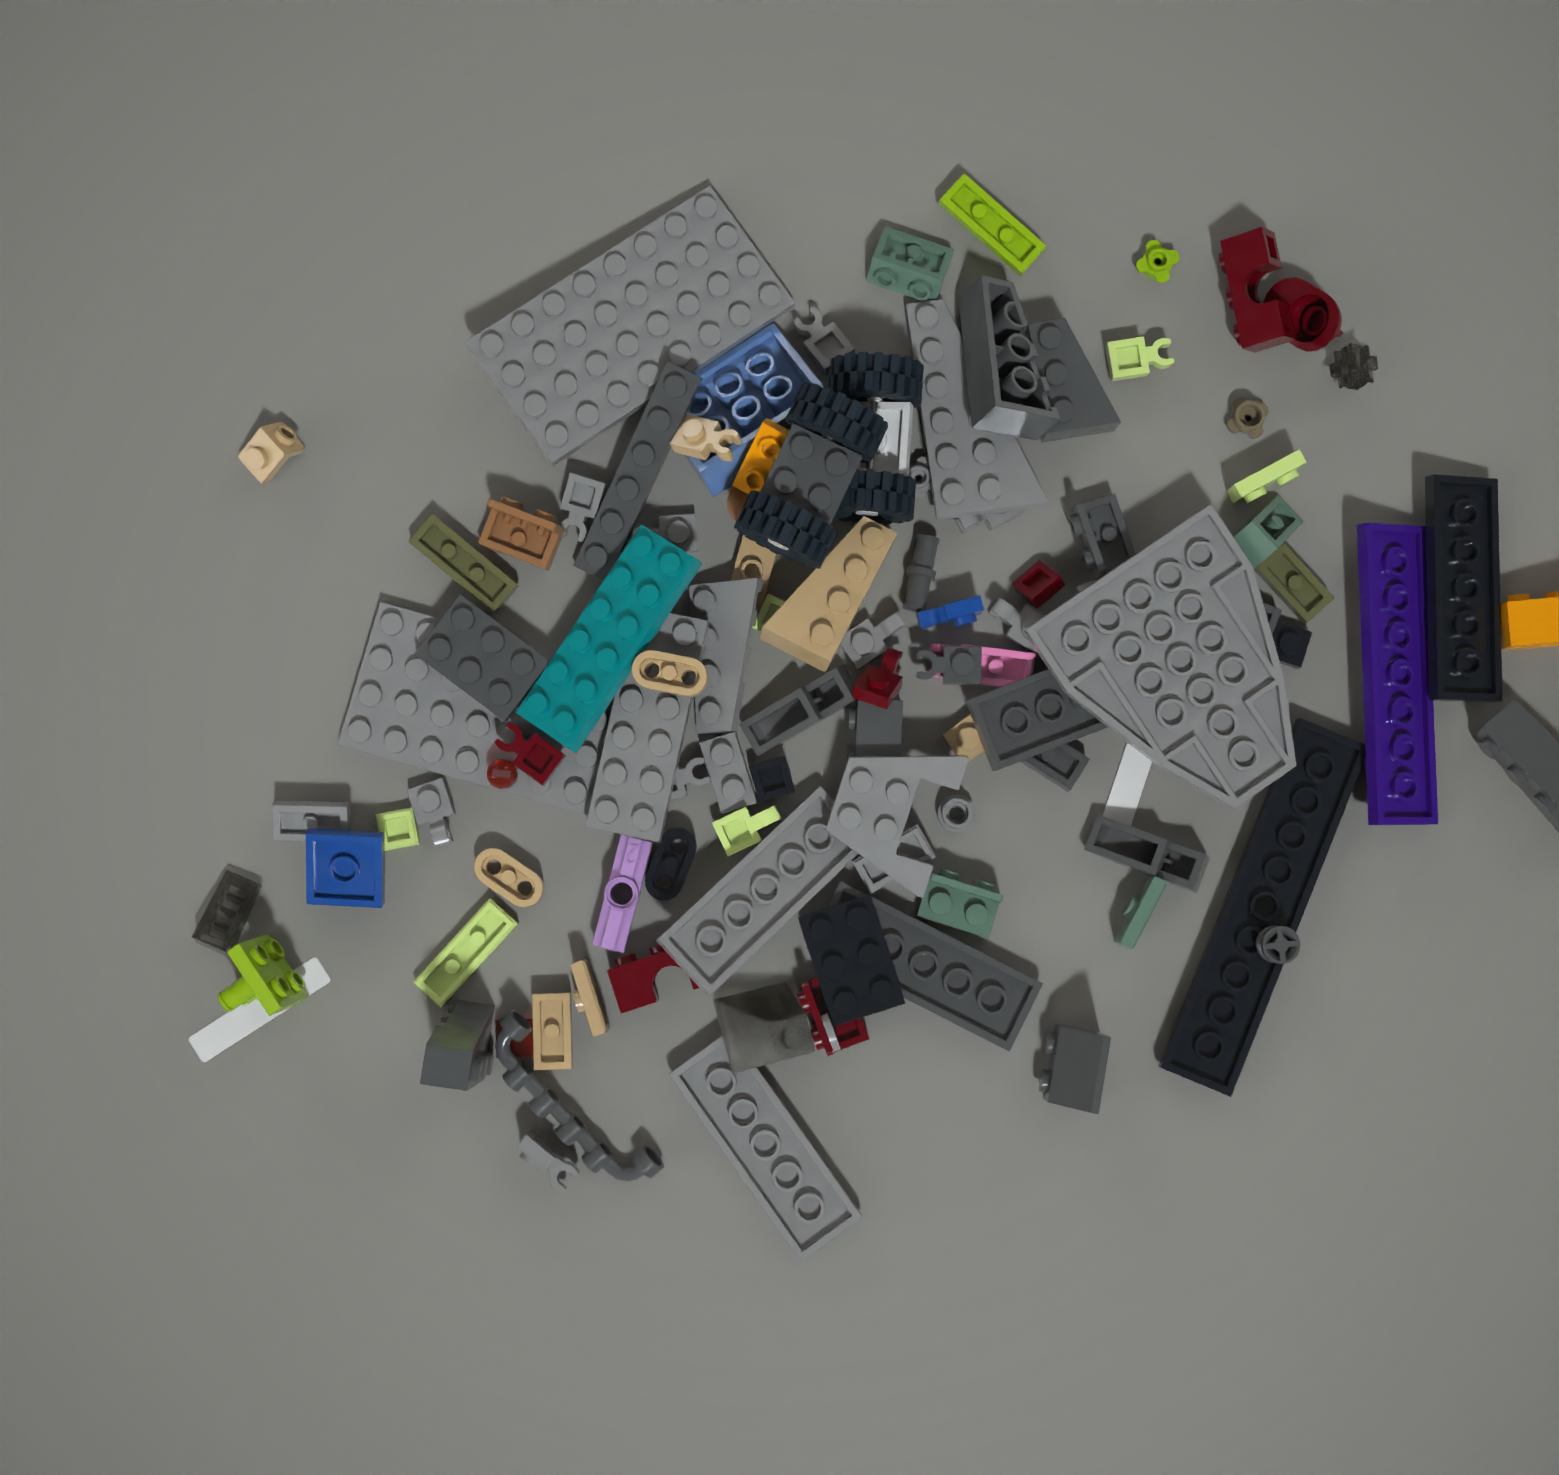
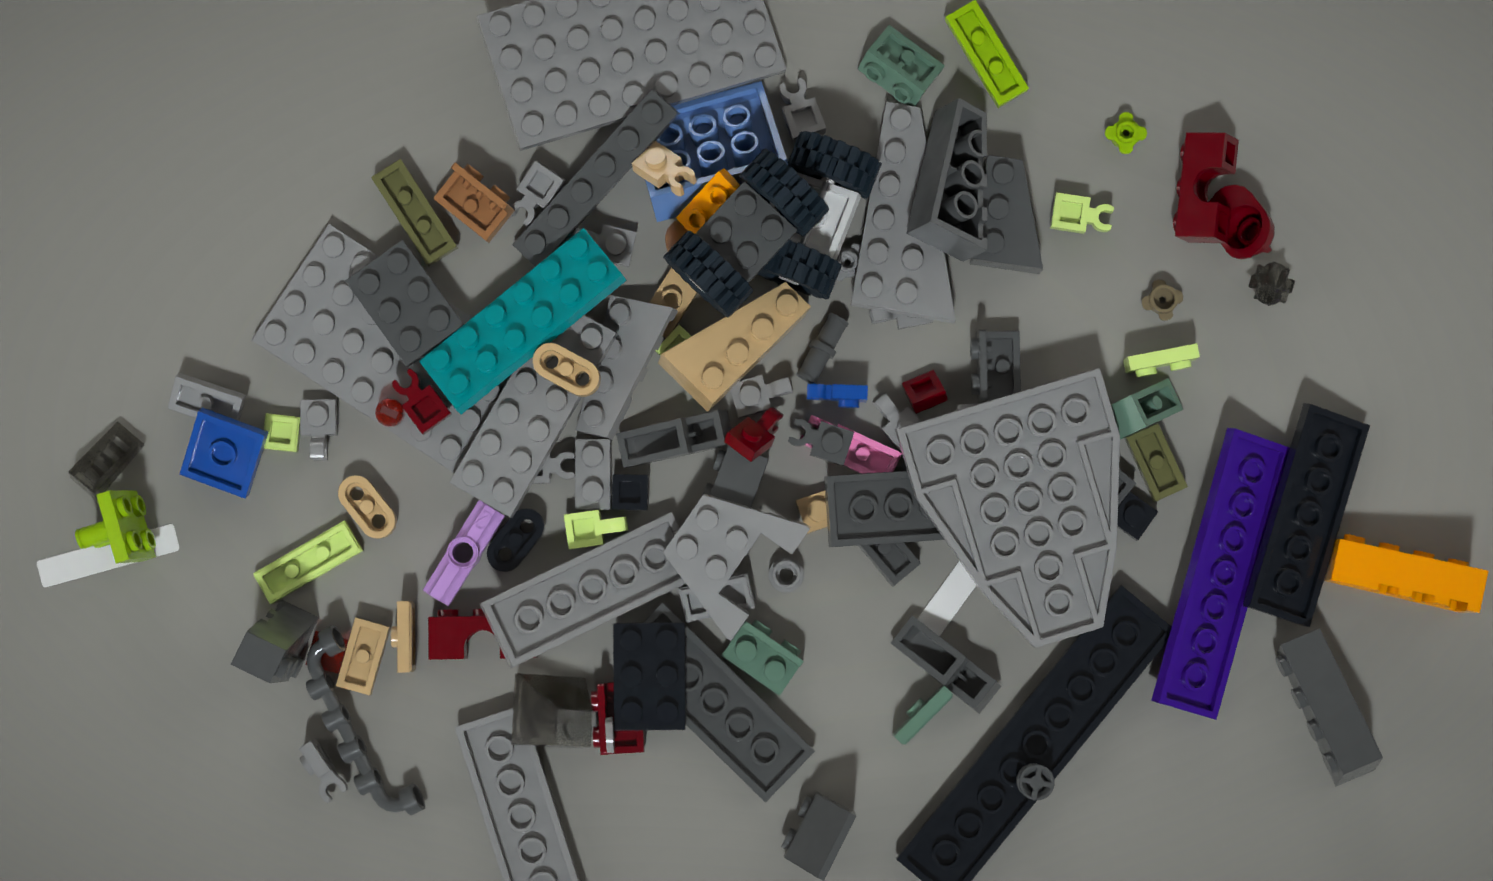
camera: 15 degrees right, 0 degrees up
tan bracket [237,422,305,484] -> none

